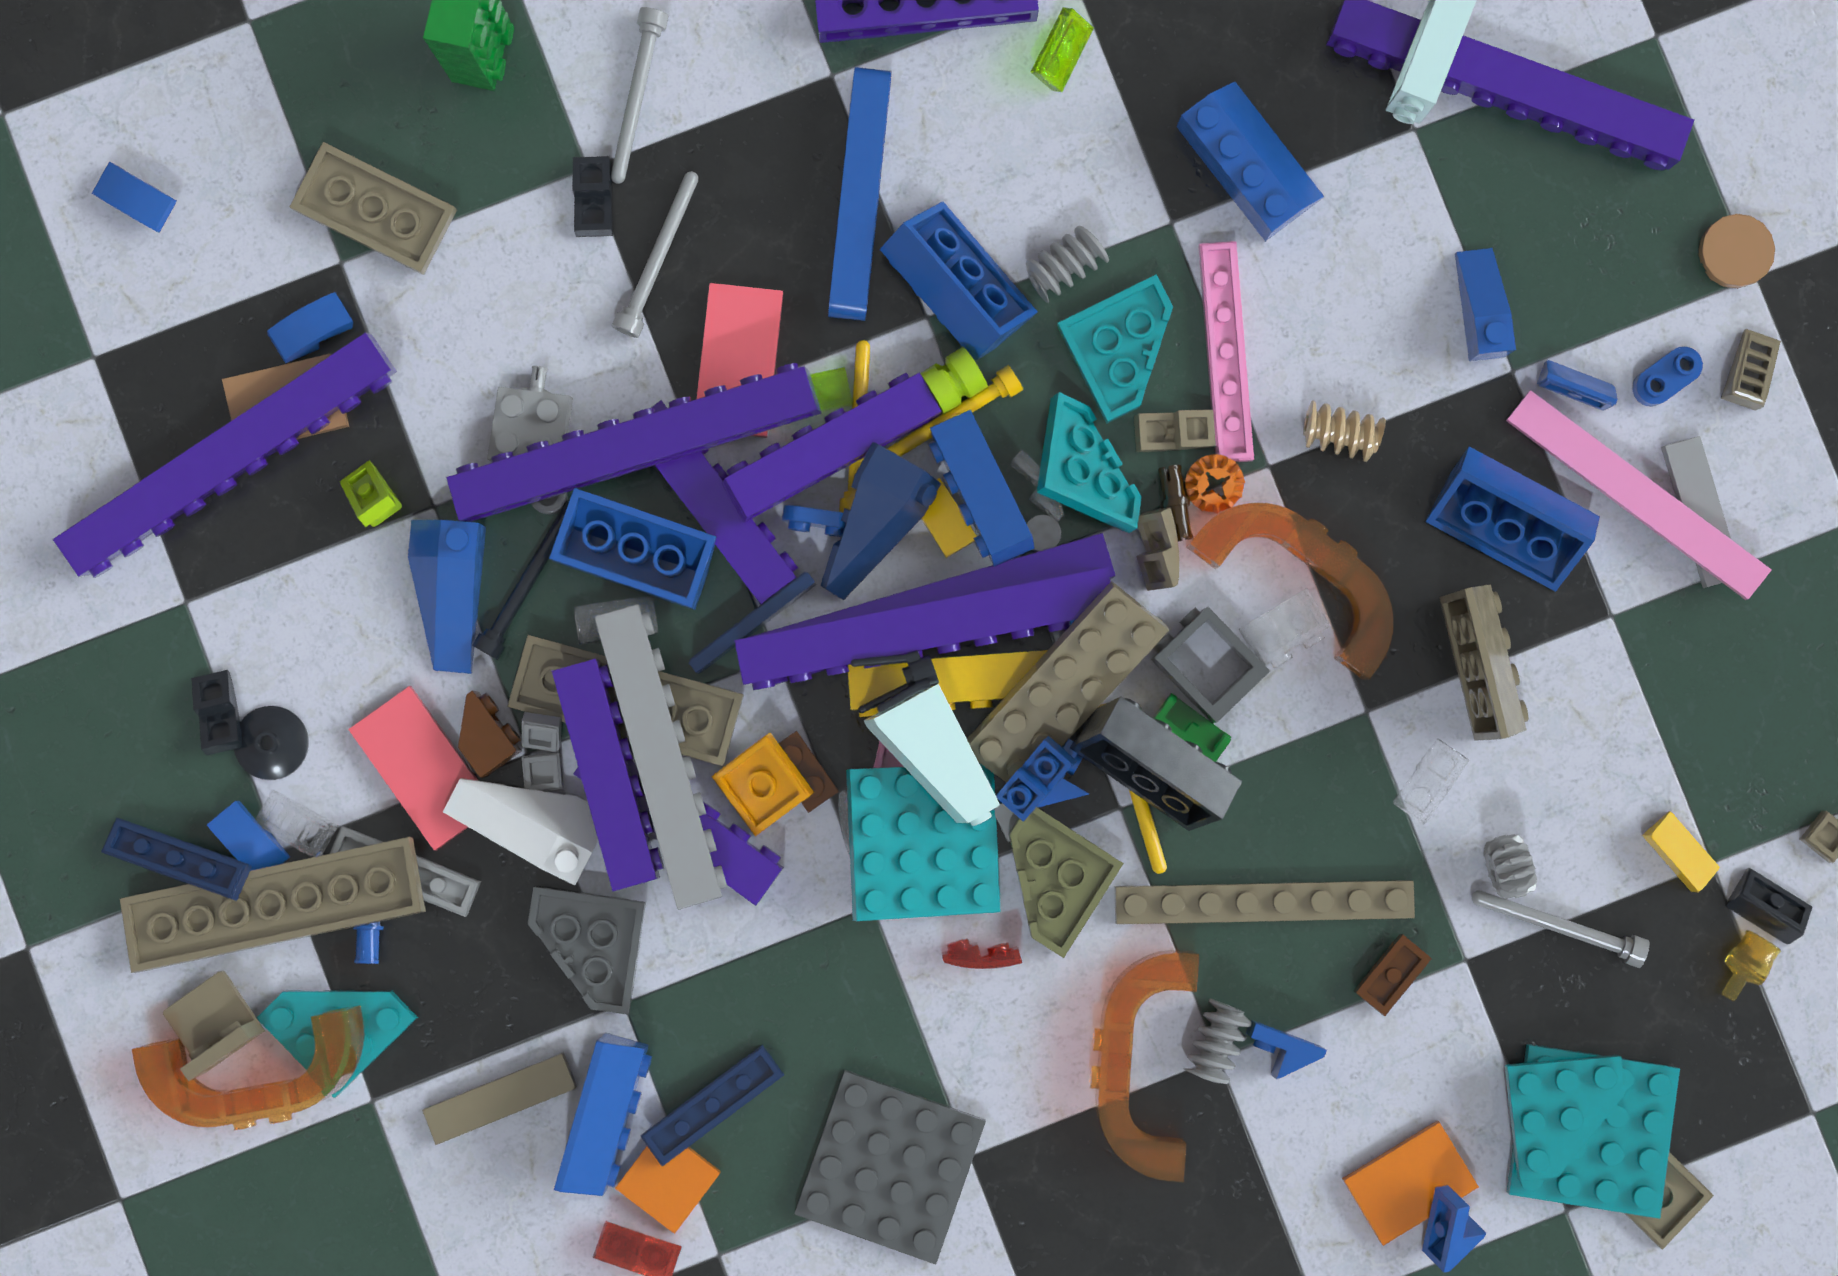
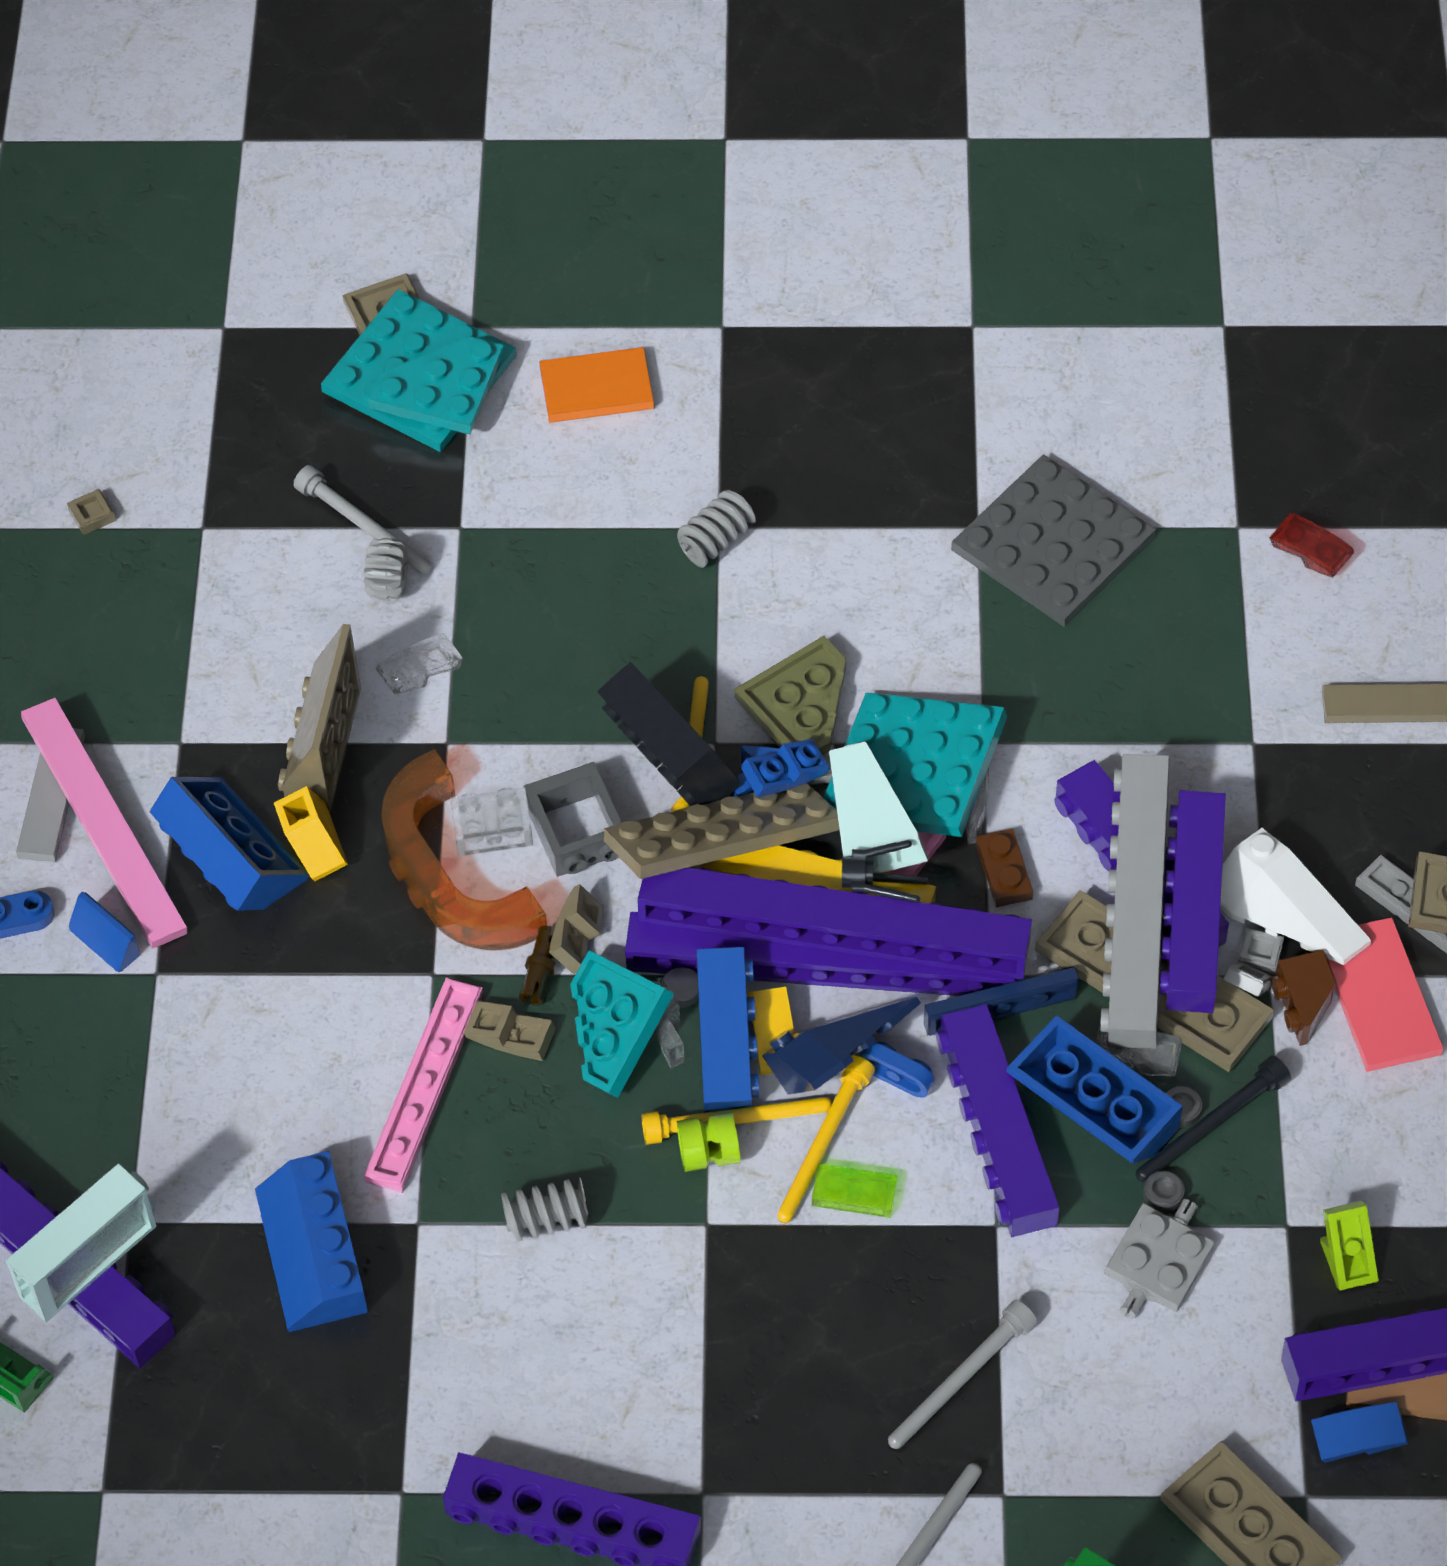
camera: 150 degrees left, 30 degrees down
blue wedge [408,520,486,674] -> none
dark purple brick [446,363,822,522] -> none
dark grey plate [528,886,646,1015] -> none
blue slope [554,1033,652,1196] -> none
black slope [572,156,613,237] -> none
orange tile [615,1146,721,1234] -> none
dark blue tile [640,1045,784,1166] -> none
coral tile [697,283,784,438] -> none
light orange tile [711,732,815,836] -> none
dark purple brick [722,372,941,523] -> none
blue beam [828,67,892,321] -> none
blue slope [880,201,1038,361] -> none
clear red slope [941,938,1022,969] -> none
clear neon green plate [1031,7,1094,92] -> none
teal plate [1057,274,1173,424] -> none
clear orange arch [1090,950,1199,1182] -> none
dark tan plate [1114,880,1415,924] -> none
green hinge [1152,693,1231,762] -> none
orange gear [1185,454,1245,514] -> none
blue slope [1246,1020,1327,1079] -> none
tan piece [1303,400,1386,462] -> none
reddish brown plate [1354,934,1432,1016] -> none
blue slope [1422,1185,1486,1273] -> none
blue slope [1455,248,1516,362] -> none
yellow slope [1642,811,1720,893] -> none
clear yellow piece [1721,930,1781,1002] -> none
black slope [1726,867,1813,944] -> none
none -> yellow slope [274,786,348,881]
none -> flat silver tile [1166,1086,1202,1128]

